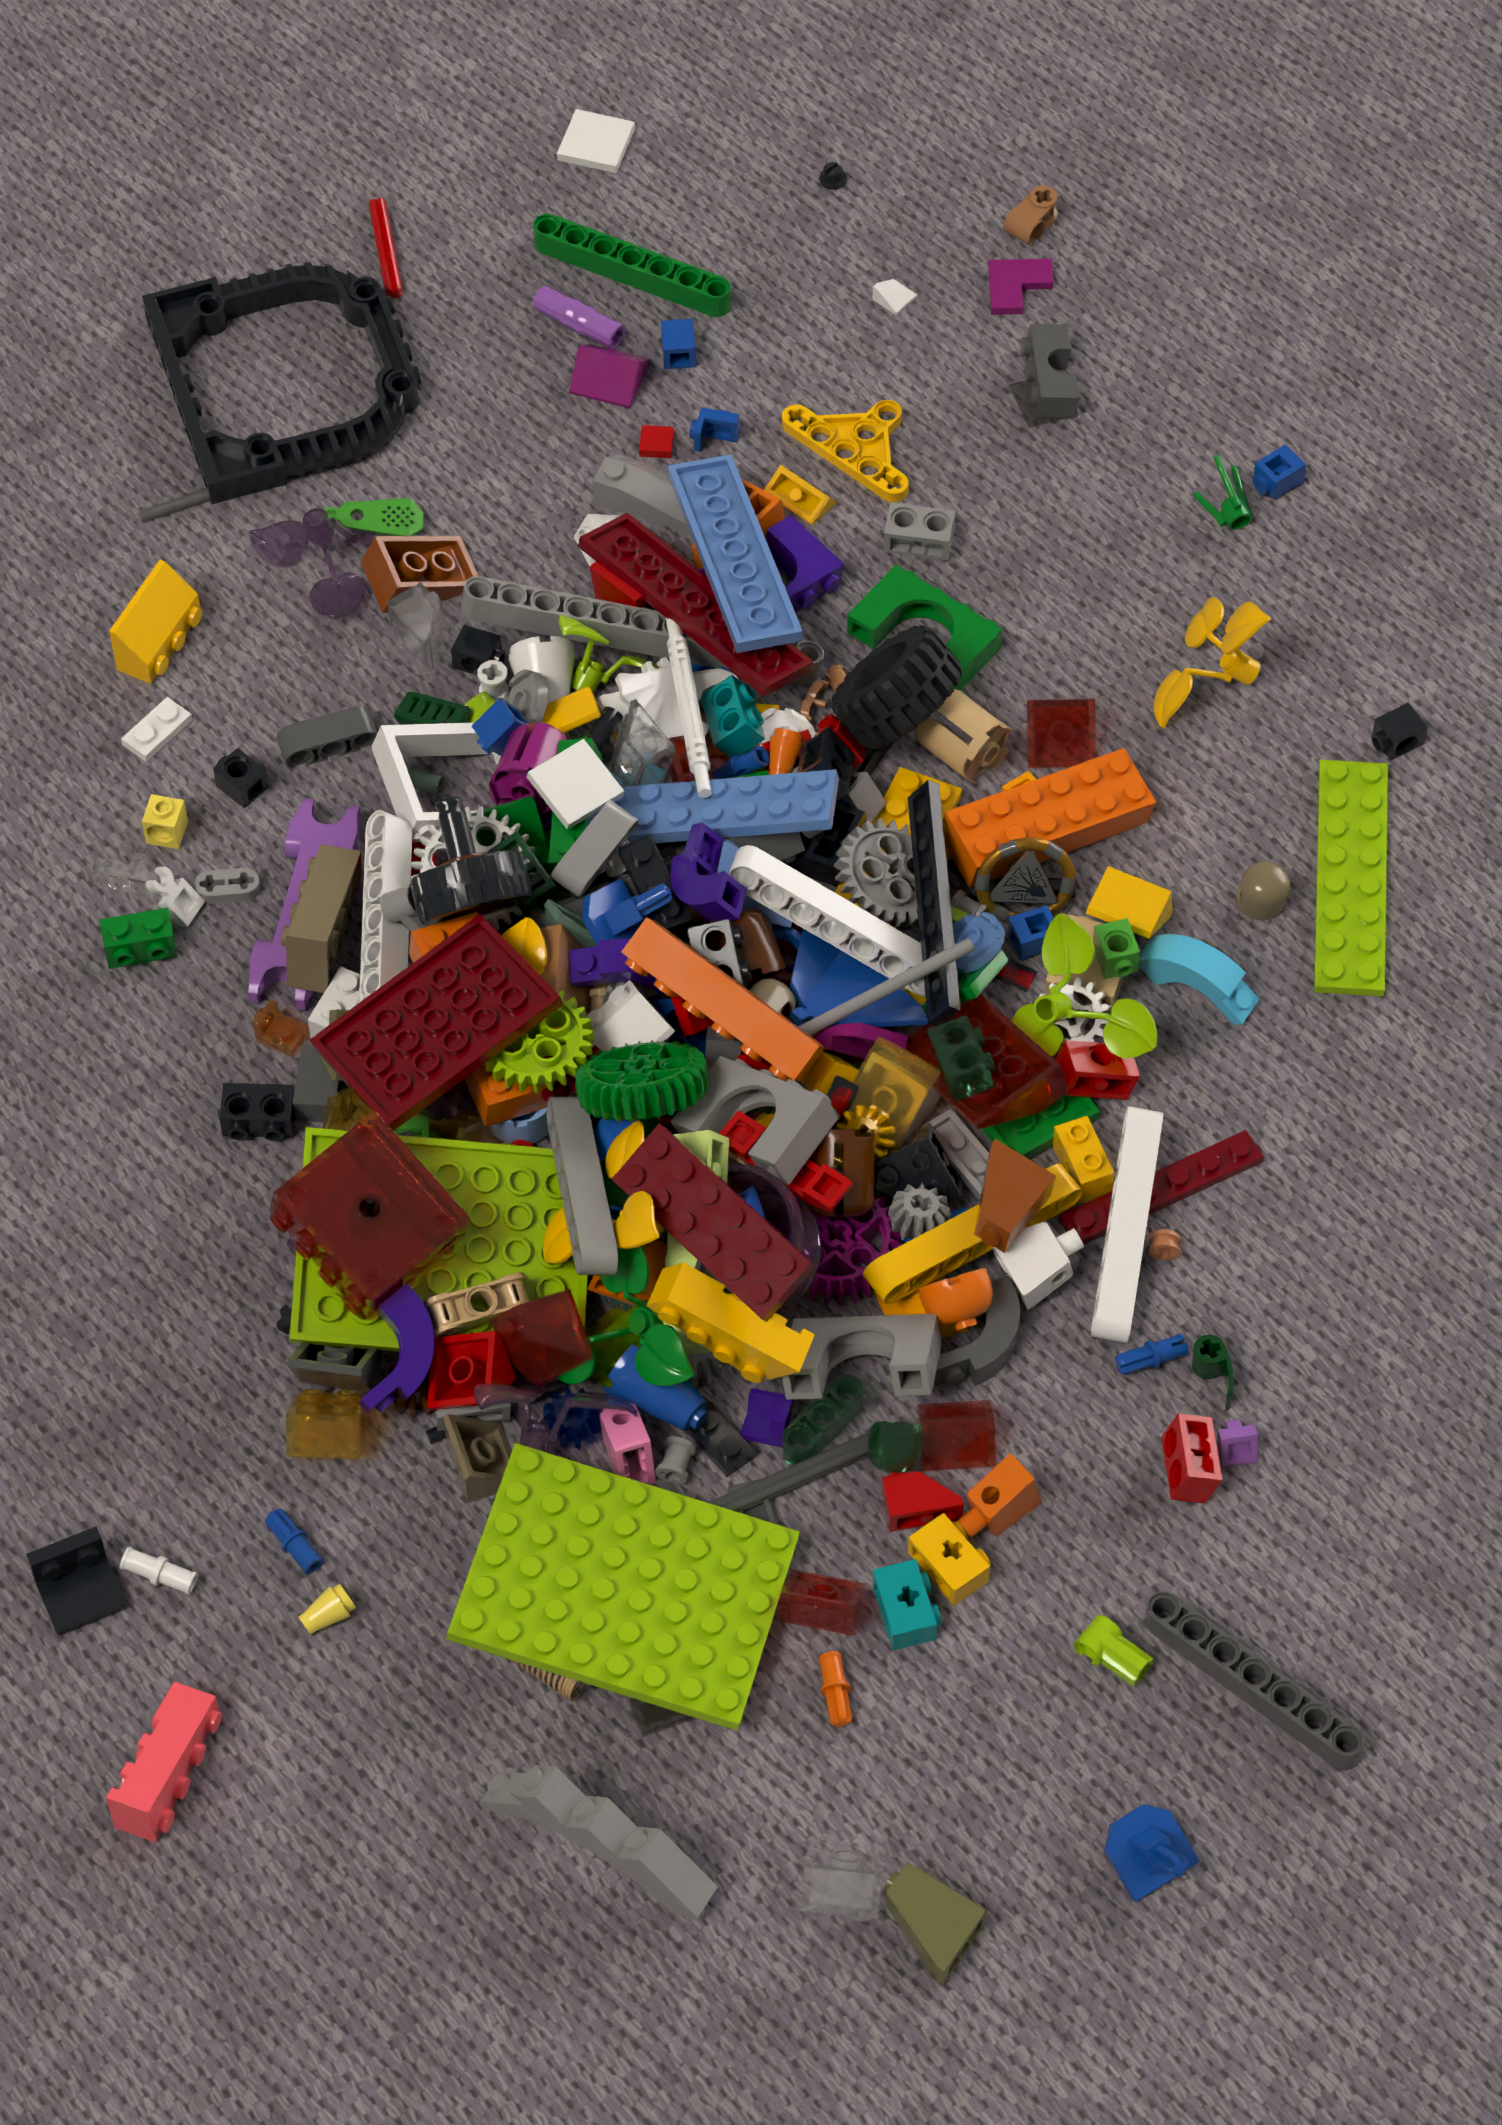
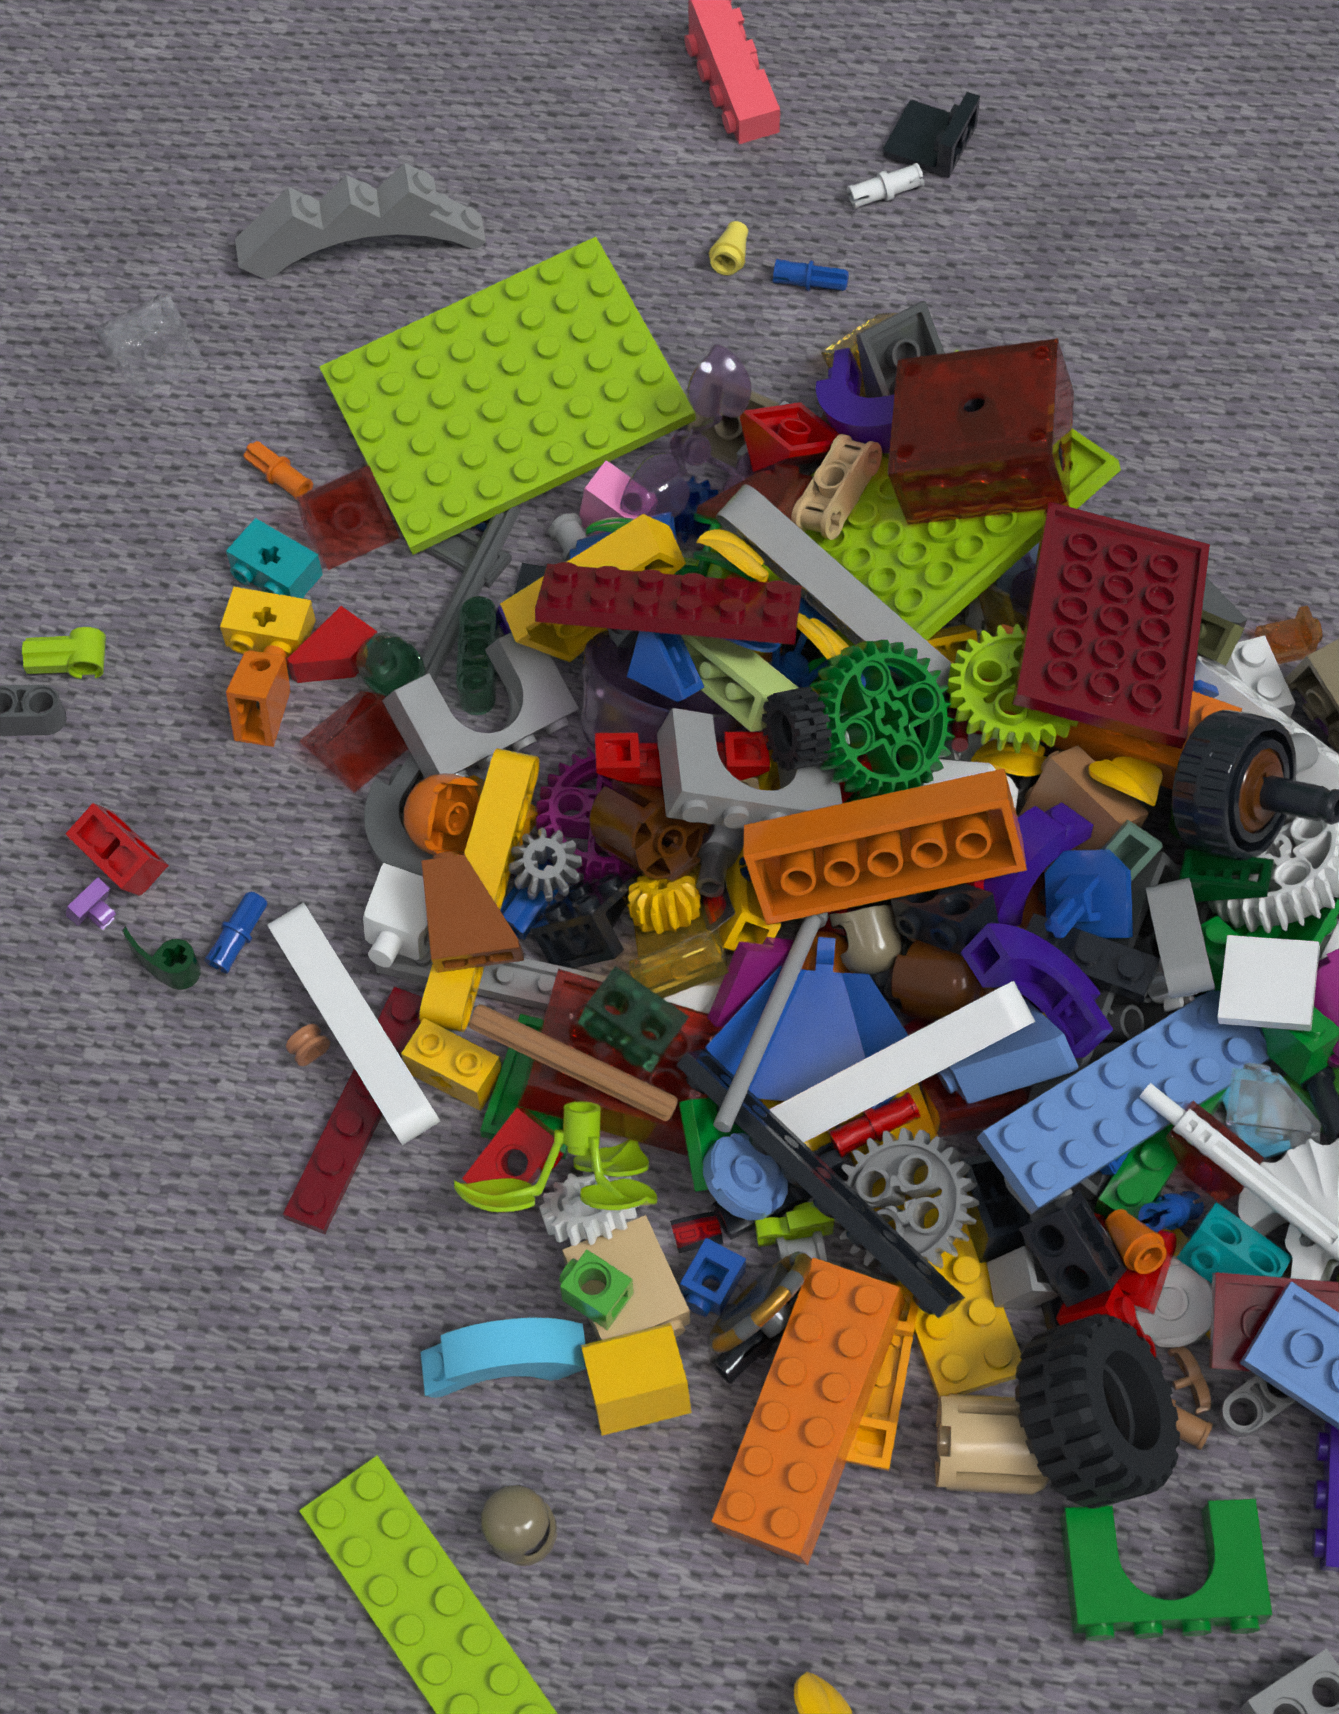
camera: 140 degrees right, 5 degrees up
black brick [219,1083,295,1141] -> none
olive slope [884,1862,986,1985] -> none
clear red slope [1025,698,1096,768] -> none
none -> medium nougat axle [468,1005,678,1121]
none -> black tyre [762,687,832,771]

